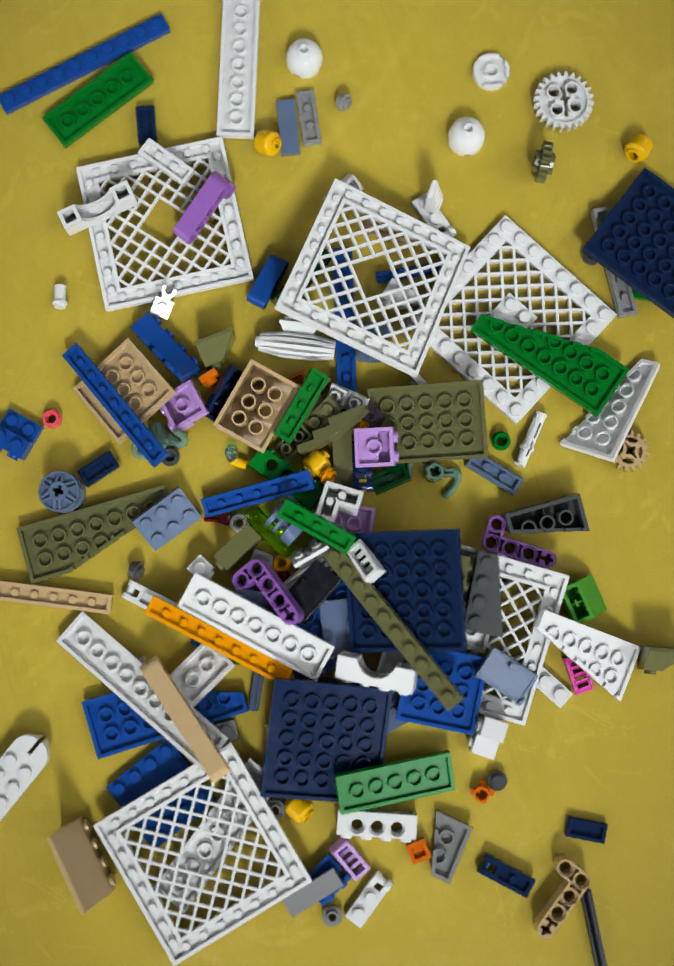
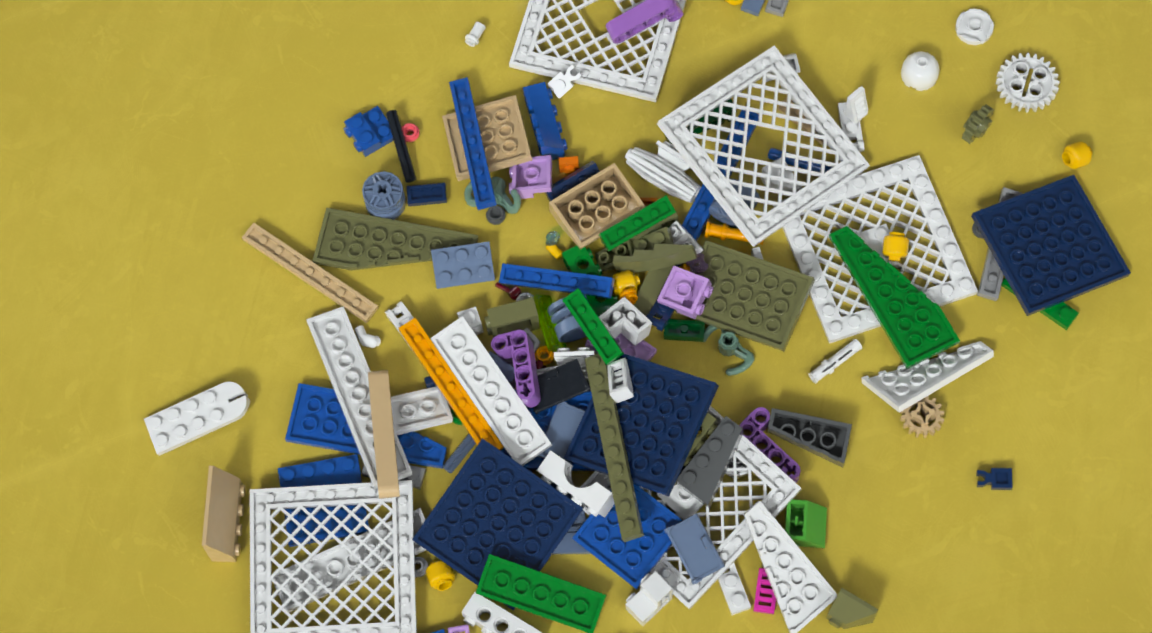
camera: 35 degrees right, 15 degrees down
dark grey plate [127,561,145,580] -> none
olive slope [195,327,236,370] -> none
blue beam [246,254,289,310] -> none
sand blue tile [465,457,524,496] -> none
green plate [491,432,511,451] -> none
none -> white arm [354,325,381,348]
none -> black axle [386,110,416,183]
none -> light orange pin [704,220,763,245]
none -> yellow head [882,232,909,262]

